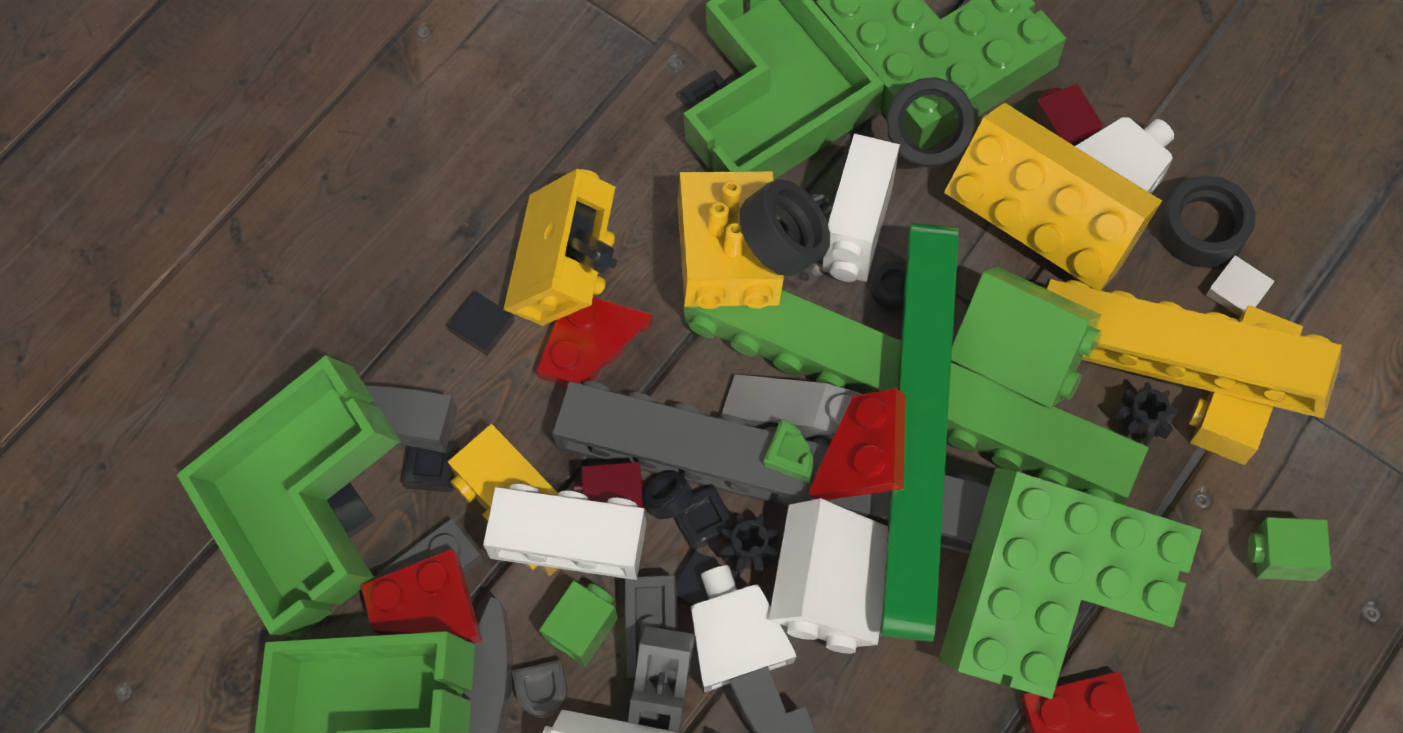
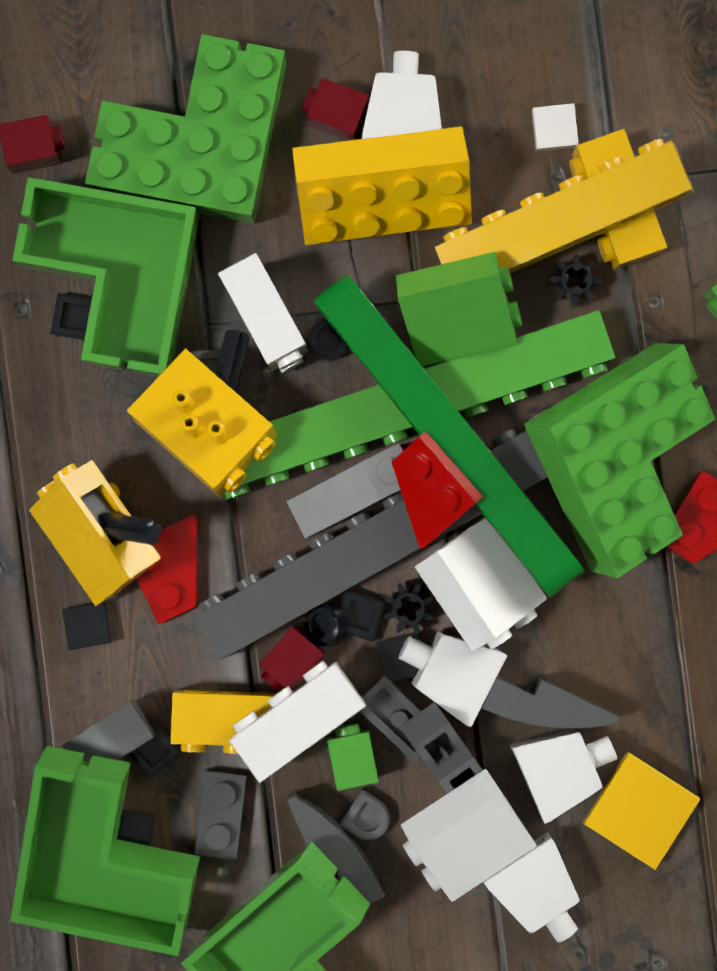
camera: 45 degrees left, 20 degrees up
red wing [361,549,483,644] -> none
black tyre [740,179,830,276] -> none
bright green tile [764,418,813,483] -> none
black tyre [887,77,975,167] -> none
black tyre [1160,175,1256,268] -> none

